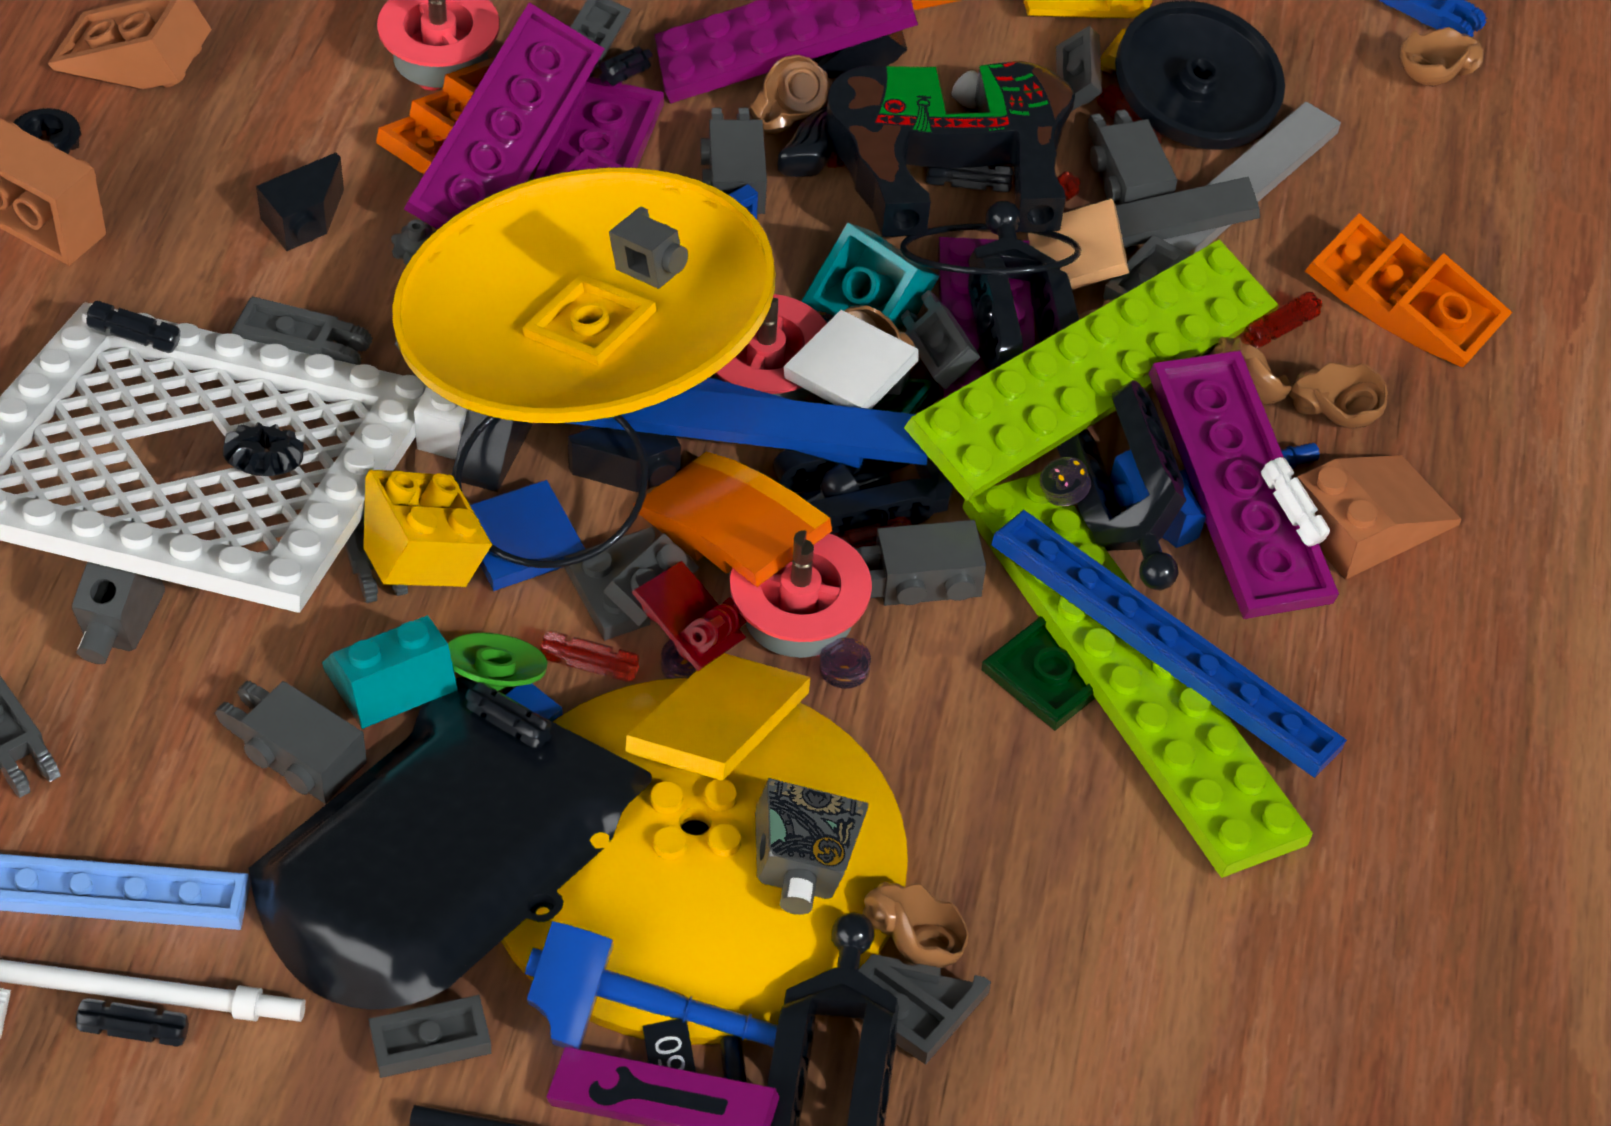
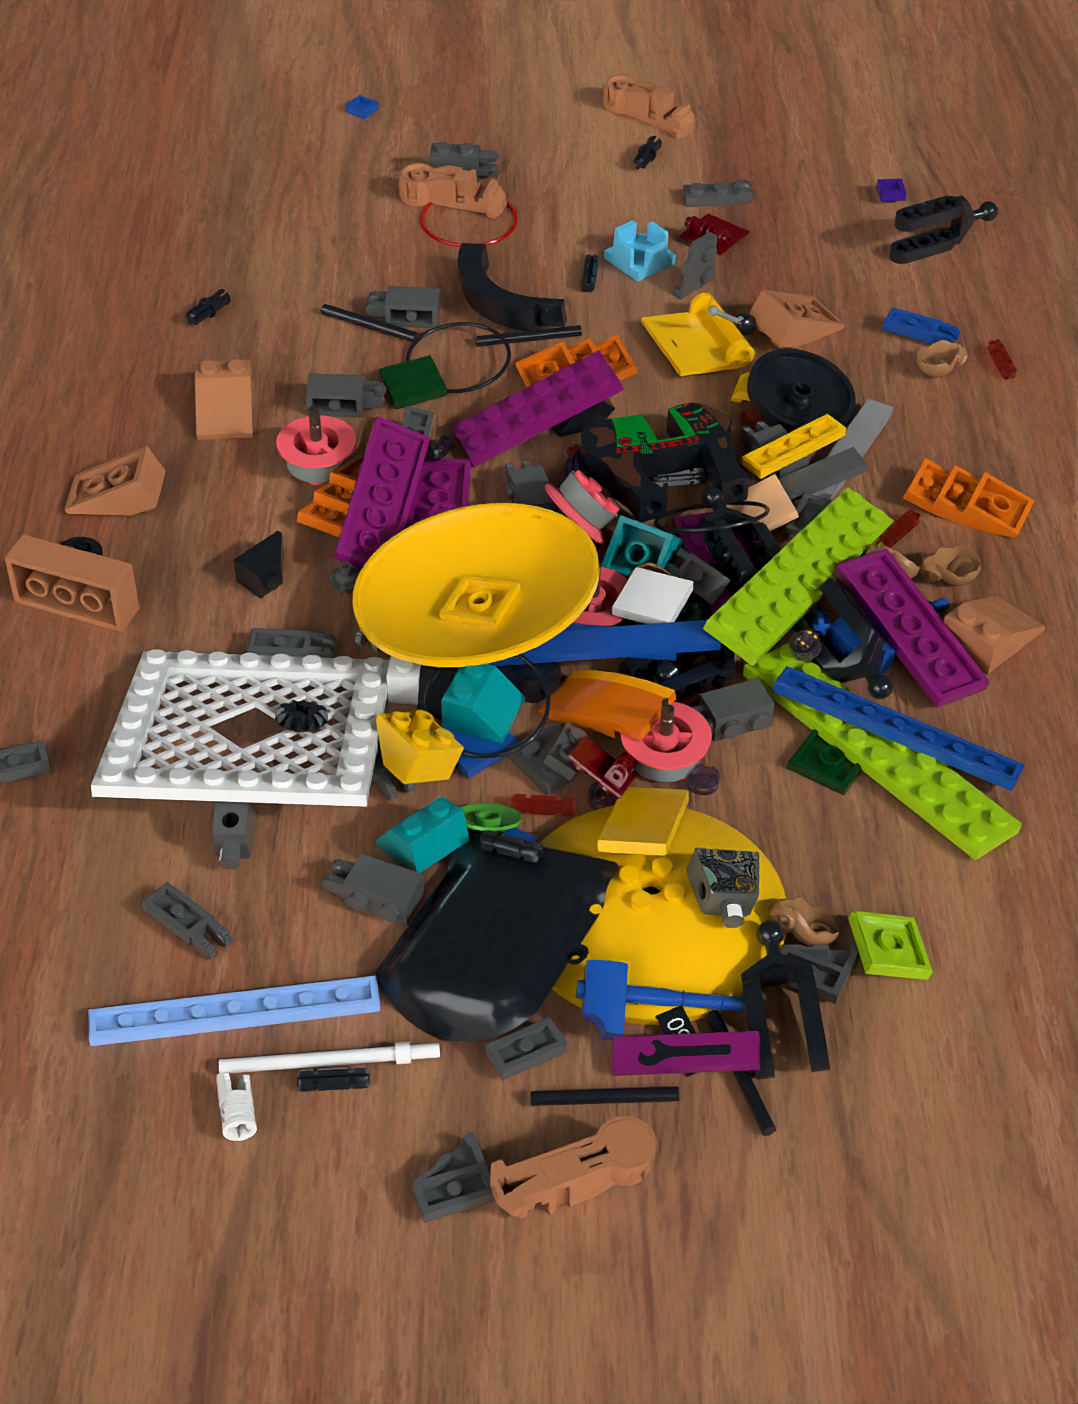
camera: 10 degrees left, 5 degrees down
black axle [86,301,181,353] -> none
dark grey brick [609,206,688,289] -> none
medium nougat hair [749,55,830,135] -> none
white hinge [952,70,978,109] -> none
dark grey plate [1056,25,1102,111] -> none
white axle [1261,457,1330,547] -> none
none -> teal slope [441,664,525,744]
none -> piece [545,470,620,544]
none -> yellow tile [741,414,846,479]
none -> blue axle [810,606,831,636]
none -> lime tile [848,911,933,980]
none -> clear red axle [987,339,1017,380]

